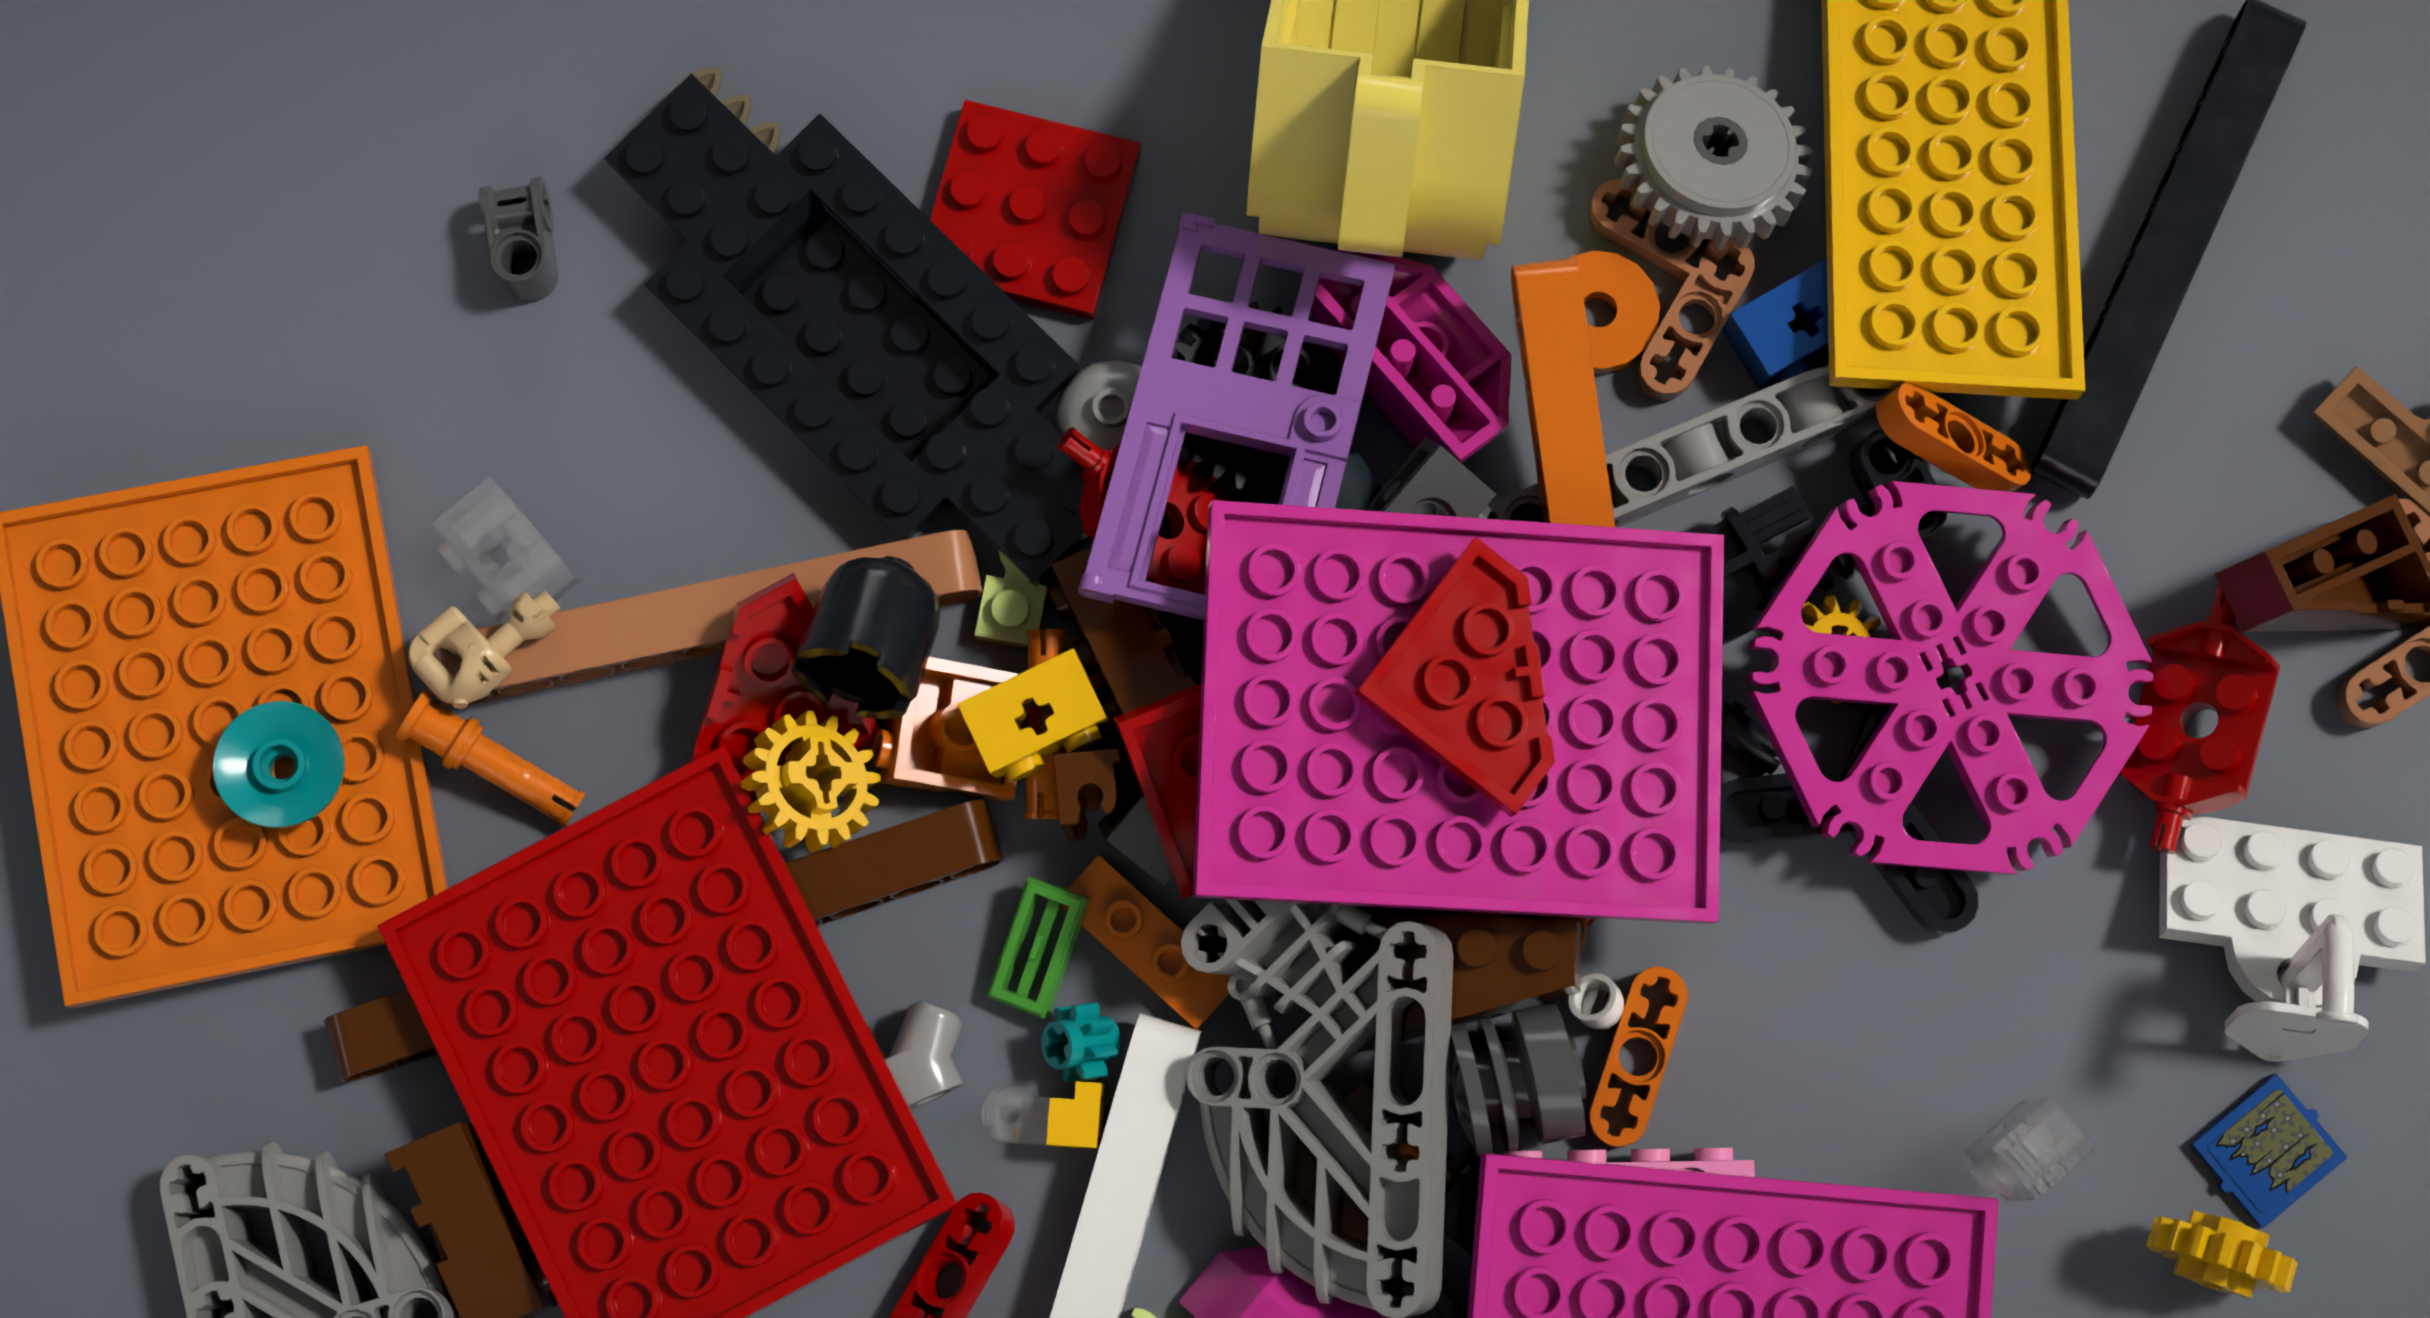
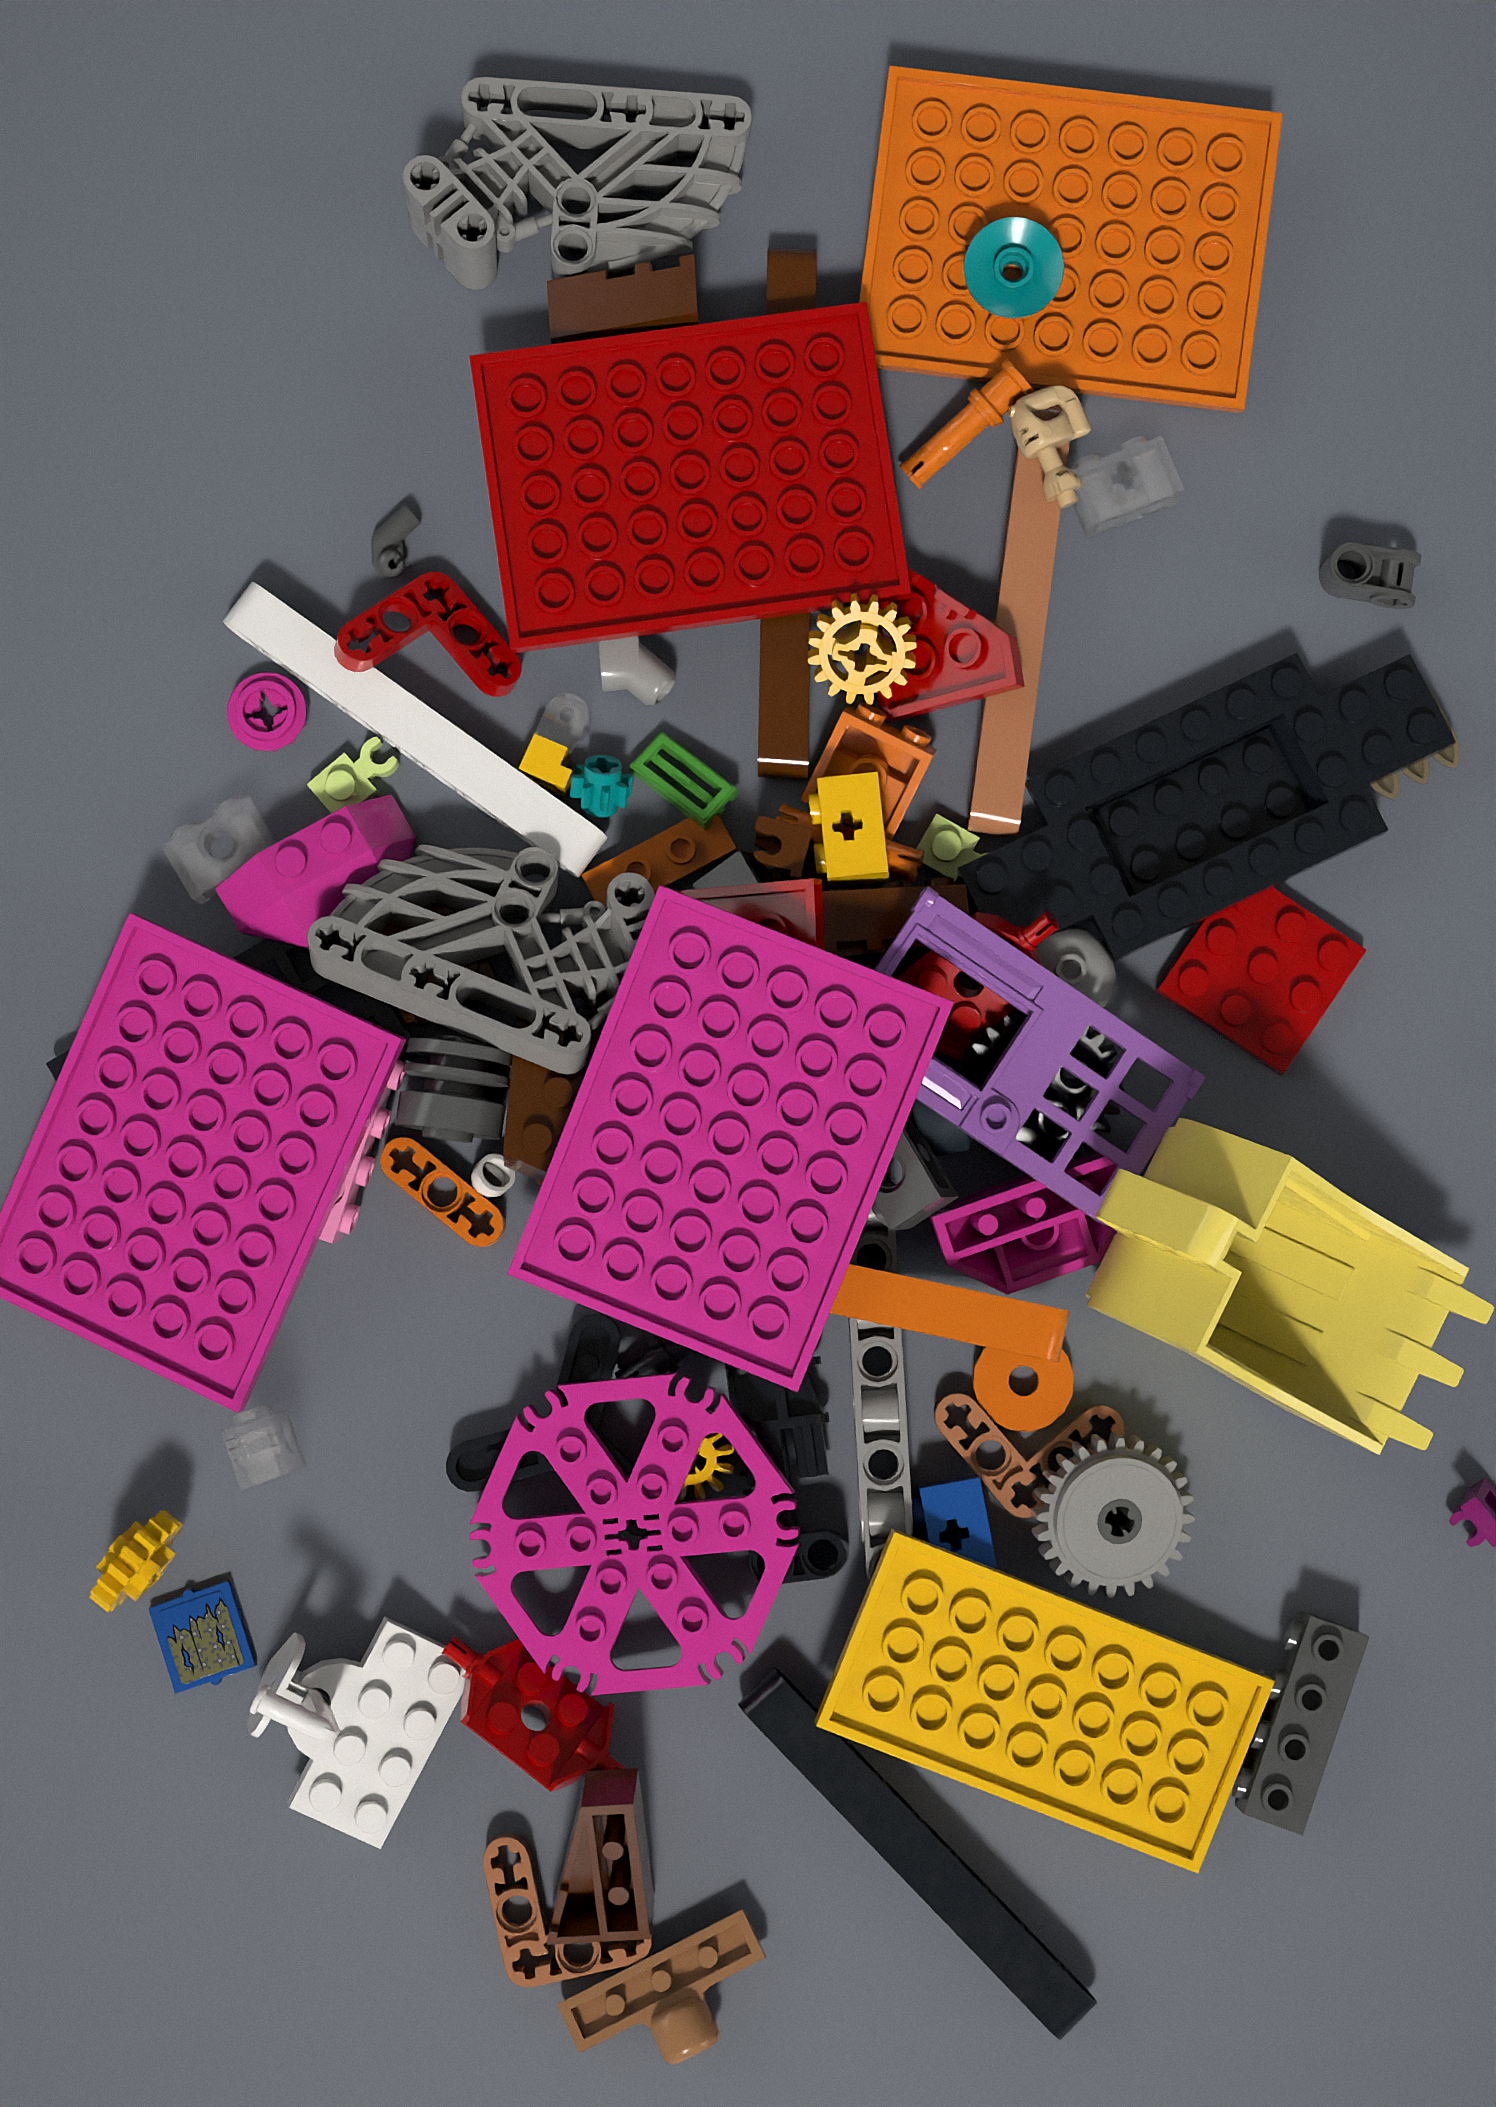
camera: 110 degrees right, 5 degrees up
black cylinder [791,556,941,719] -> none
red plate [1354,537,1555,817] -> none
orange beam [1876,382,2031,492] -> none

